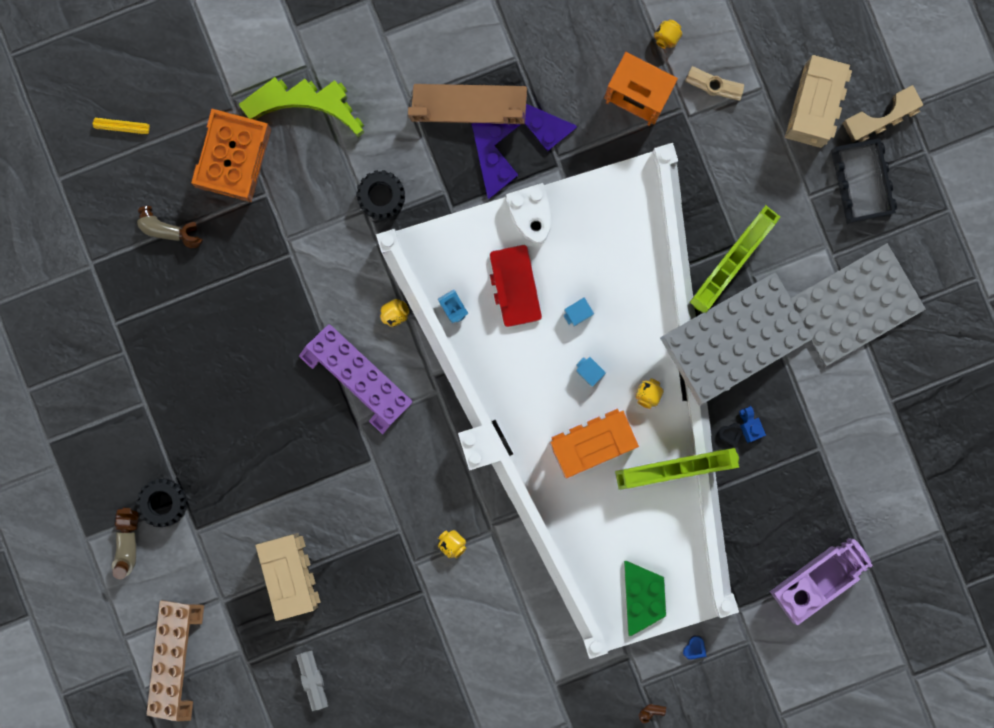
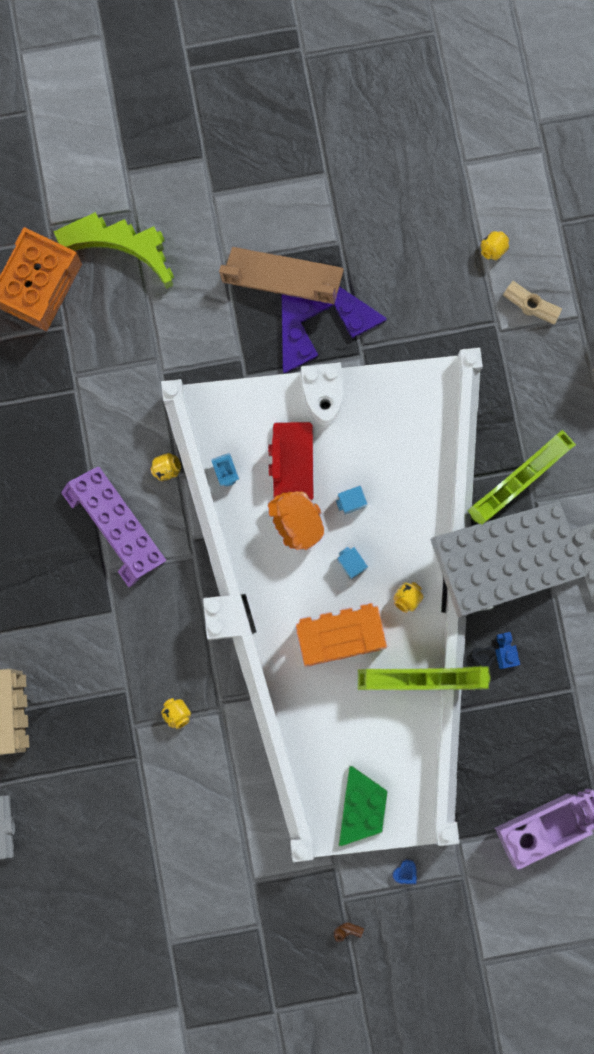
camera: 15 degrees right, 5 degrees down
black tyre [356,170,405,220] -> none
orange container [604,52,678,126] -> none
none -> orange animal [268,491,324,551]

